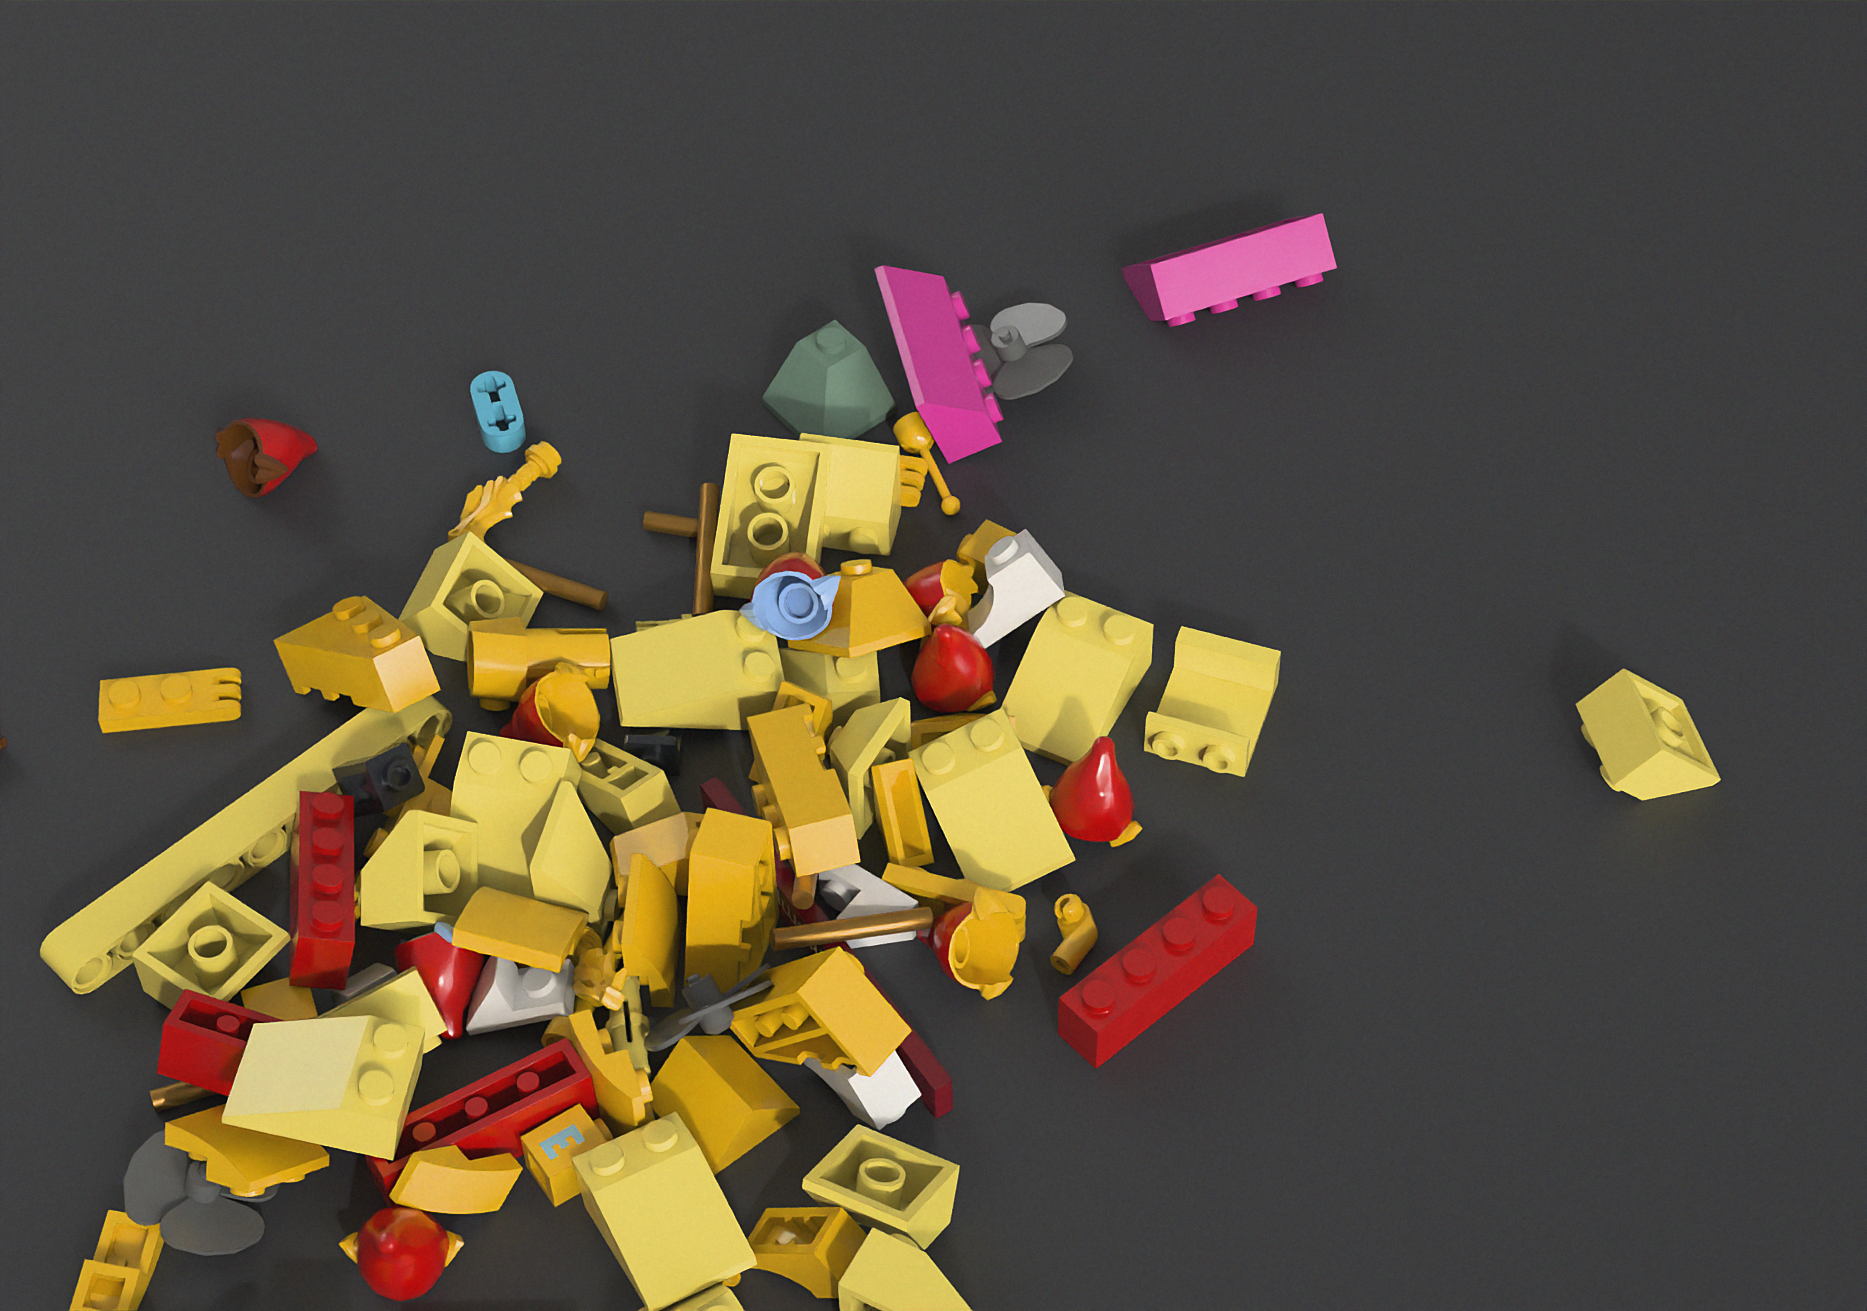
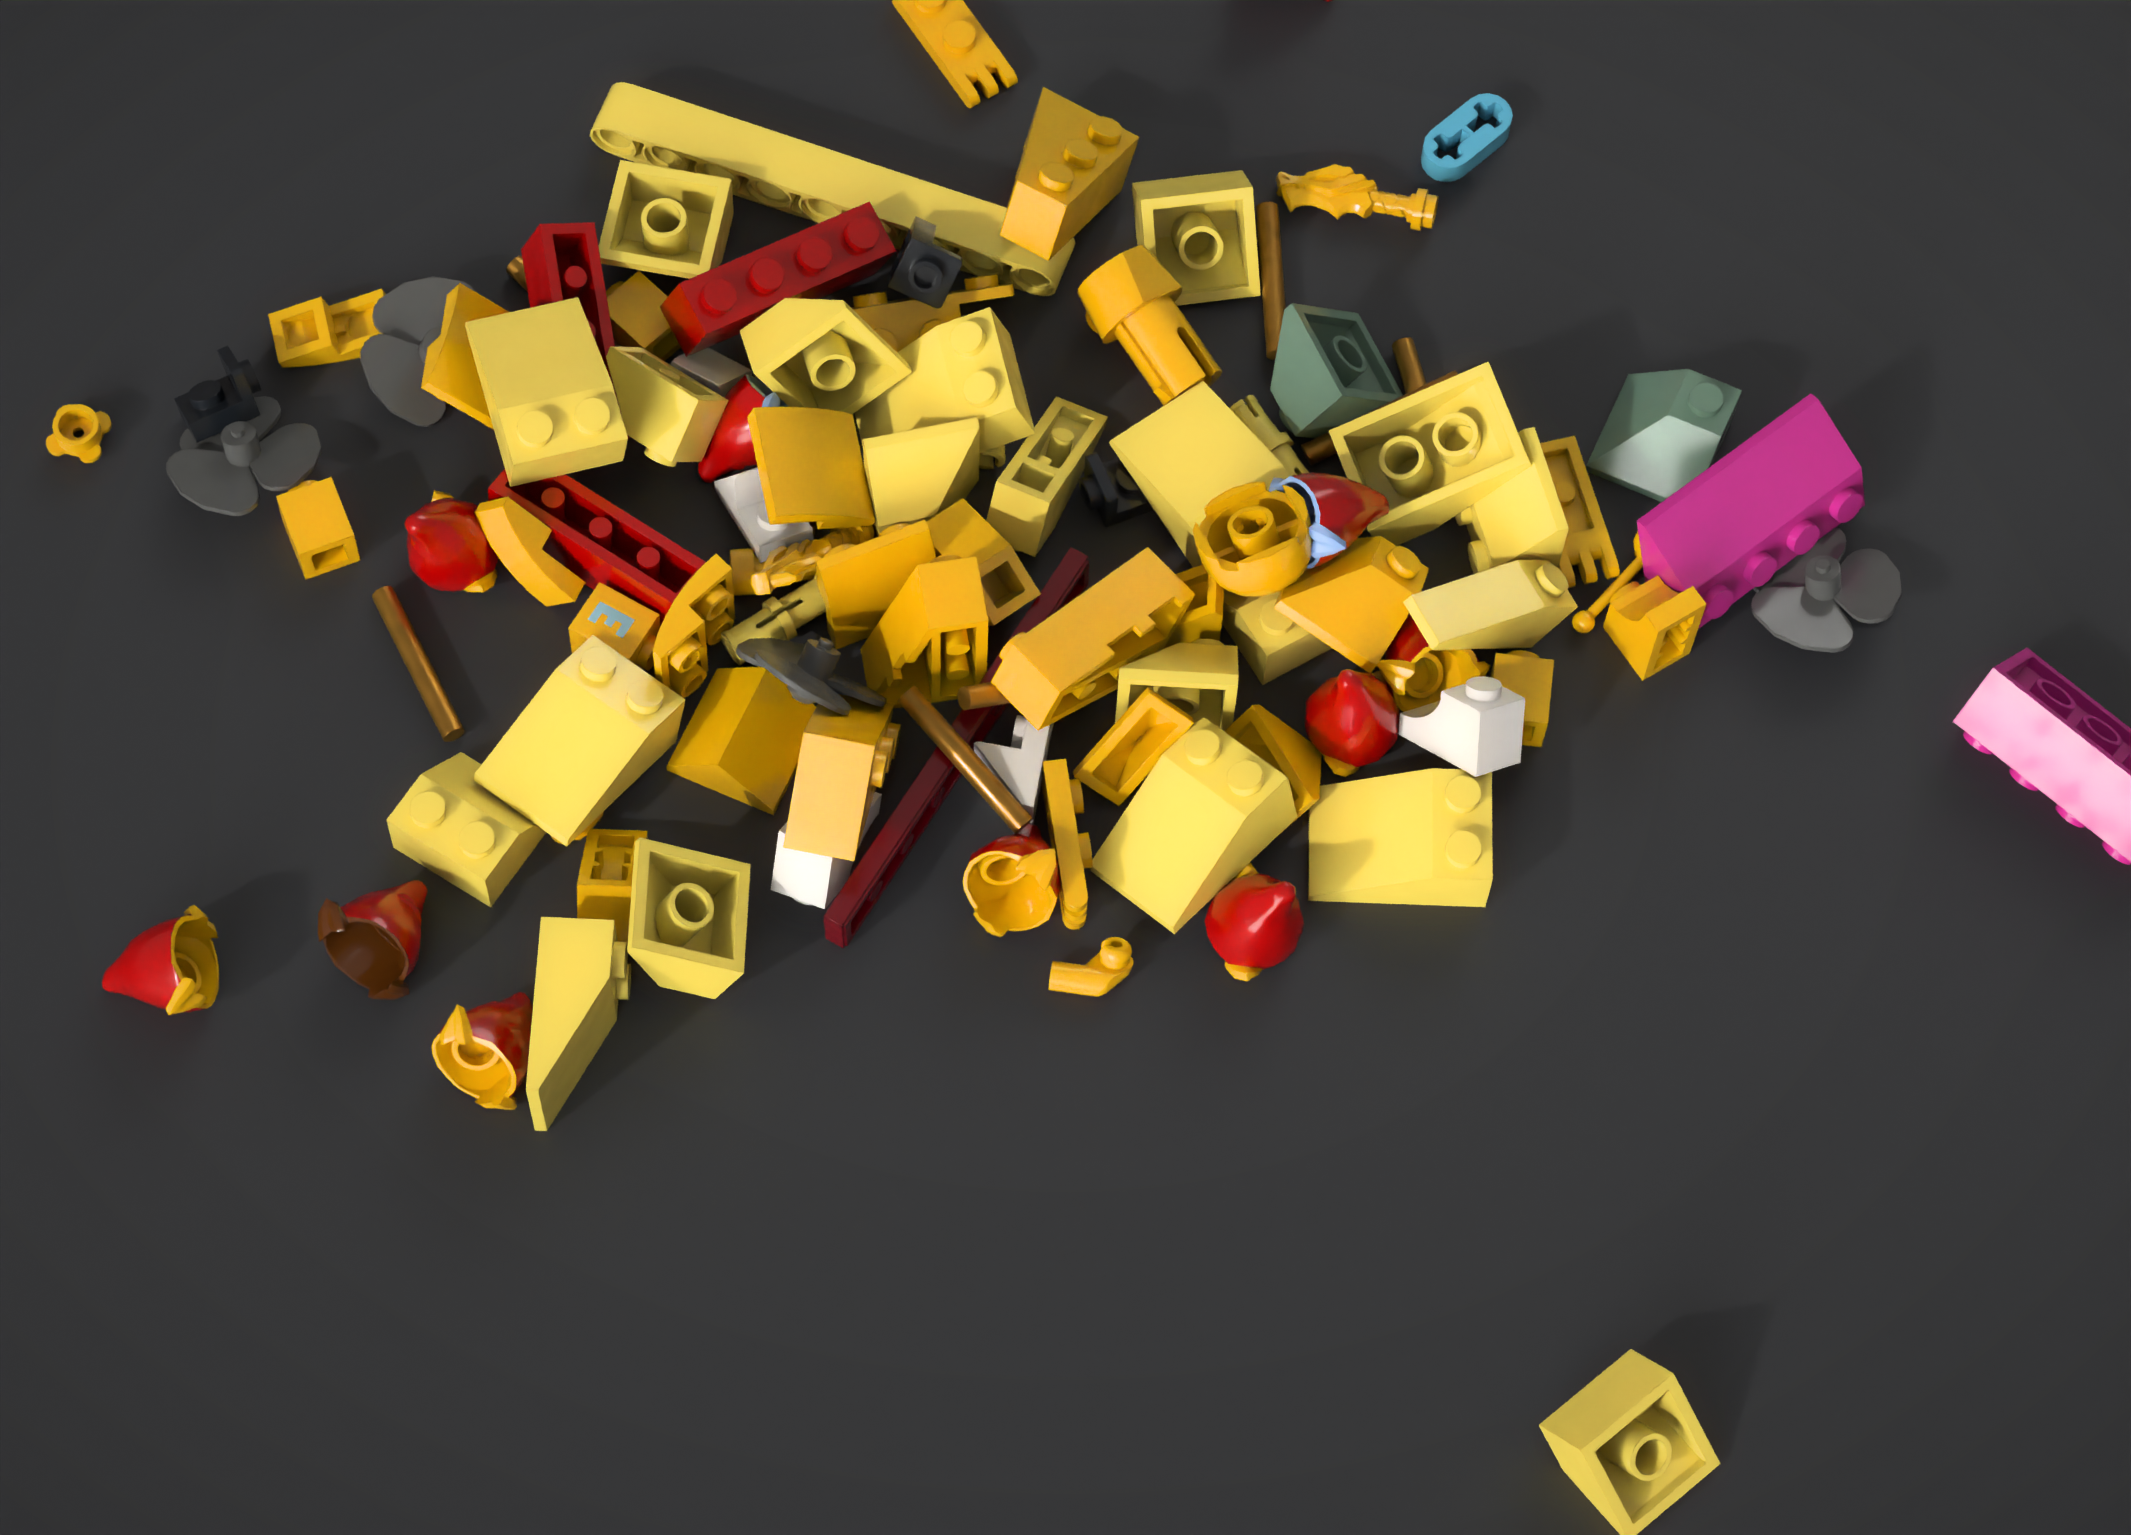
camera: 60 degrees right, 15 degrees up
yellow hat [499,661,600,763] -> none
red brick [1058,874,1258,1069] -> none
light yellow panel [1144,626,1281,777] -> none
none -> yellow cylinder [1193,482,1313,596]
none -> sand green slope [1270,303,1403,438]
none -> light yellow slope [1403,560,1578,650]
none -> yellow arch [1603,575,1706,681]

